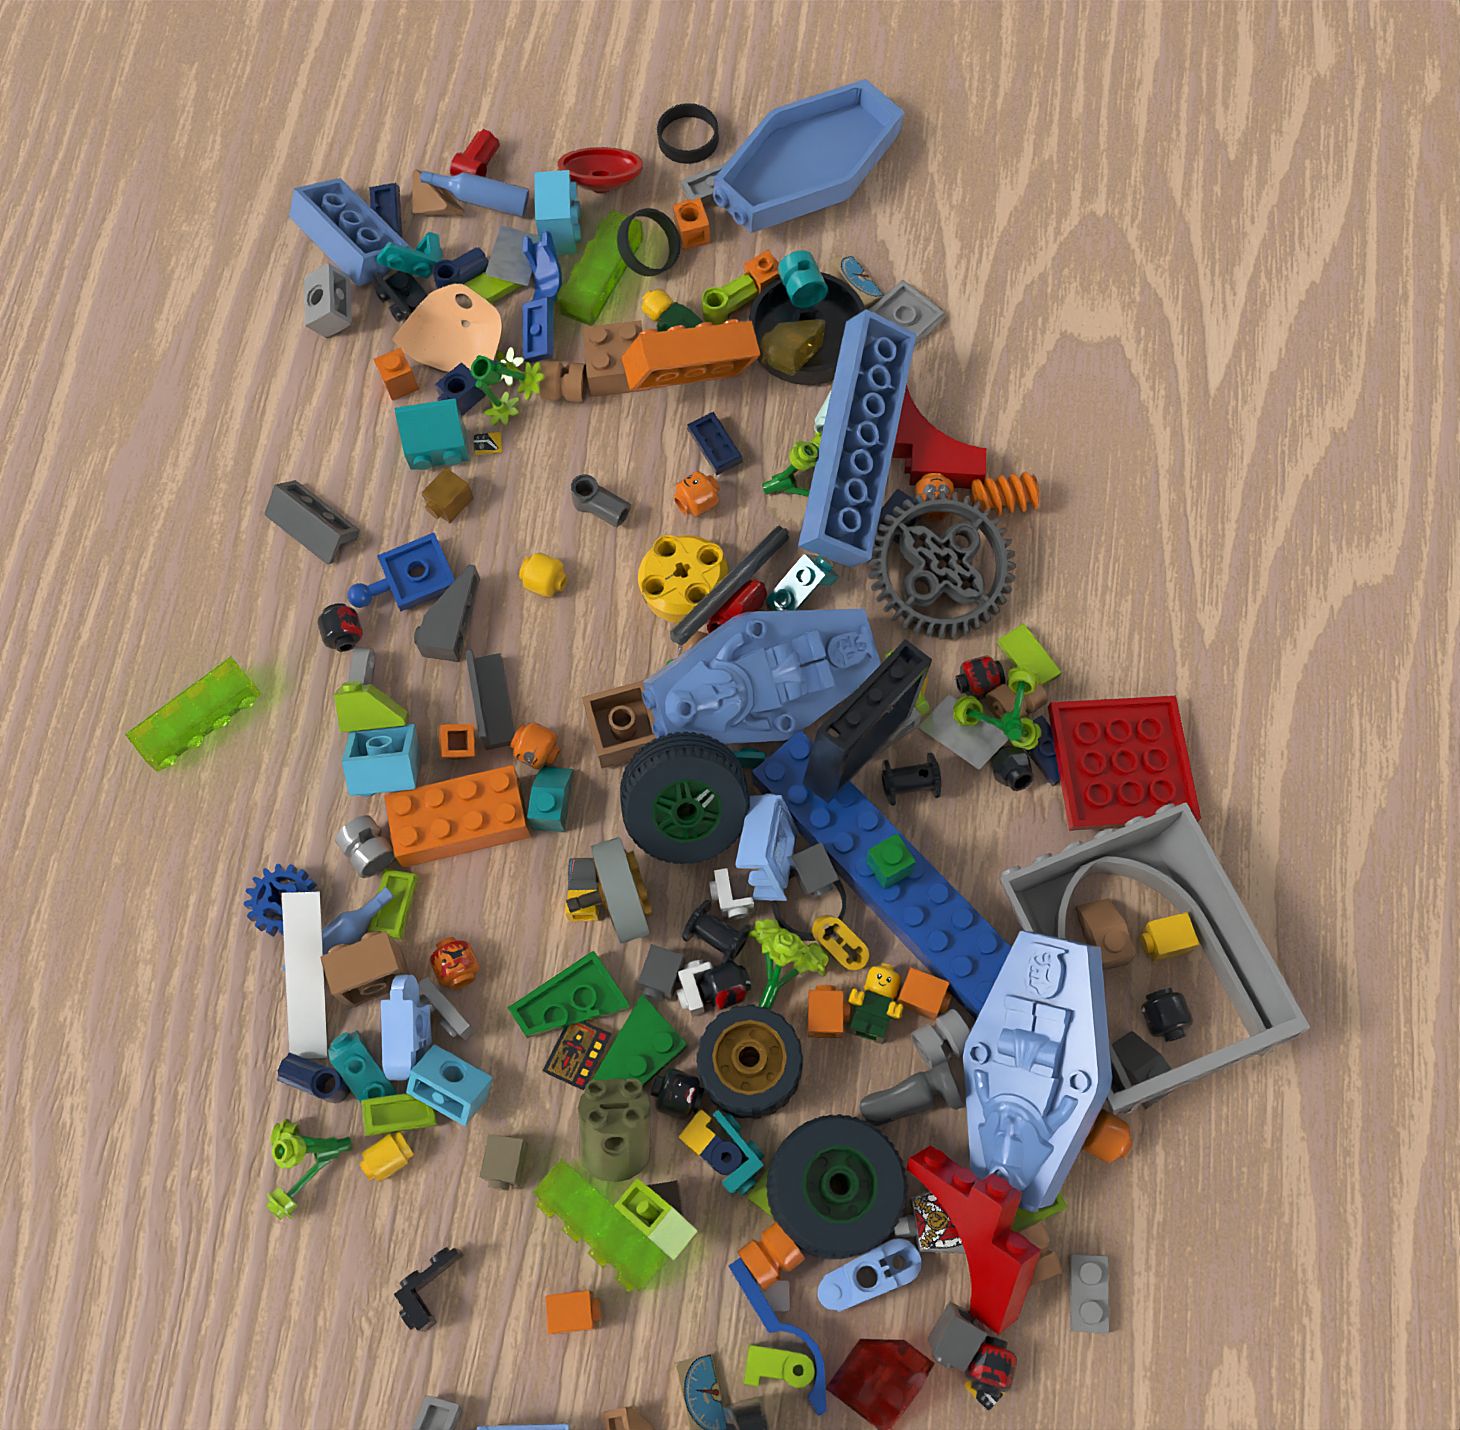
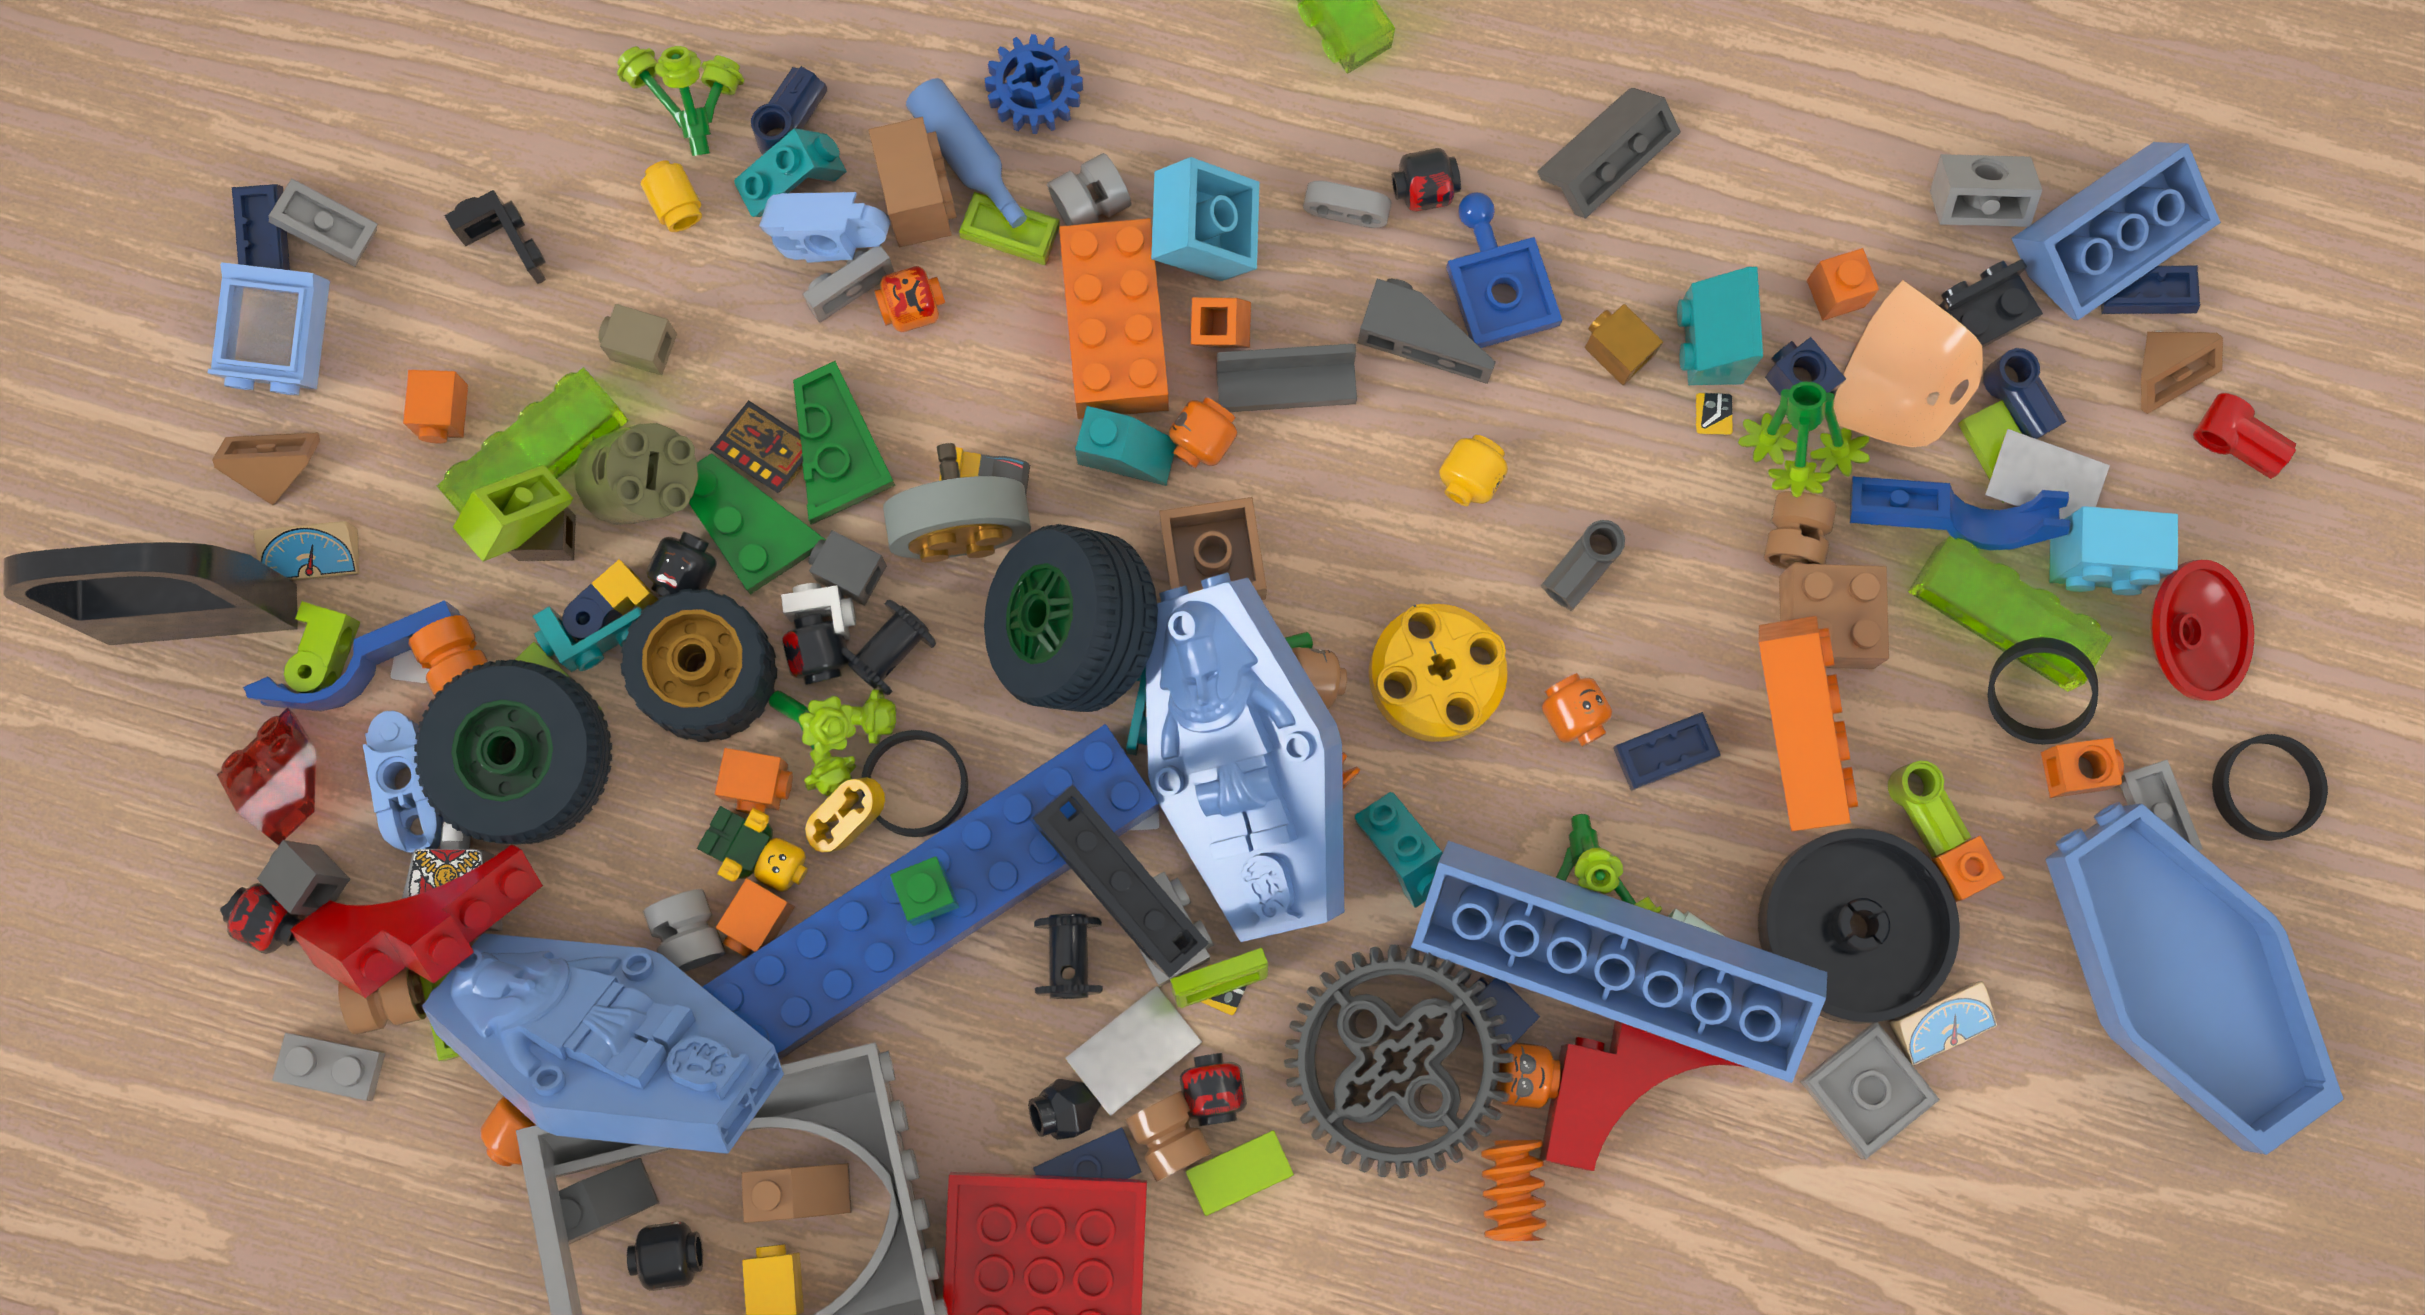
camera: 90 degrees right, 10 degrees up
white sticker [282,892,328,1059] -> none
lime slope [334,681,409,733] -> none
lime tile [361,1093,437,1137] -> none
teal bracket [376,232,442,279] -> none
medium azure brick [406,1044,493,1126] -> none
medium blue piece [420,170,529,217] -> none
piece [642,289,703,332] -> none
dark grey axle [670,525,789,645] -> none
red piece [707,580,767,634] -> none
white bracket [709,868,755,920] -> none
light blue window [735,794,799,901] -> none
clear yellow slope [760,319,825,376] -> none
teal wheel [778,250,828,309] -> none
dark grey brick [787,842,839,897] -> none
dark grey piece [860,1061,964,1126] -> none
lime plant [953,665,1041,750] -> none

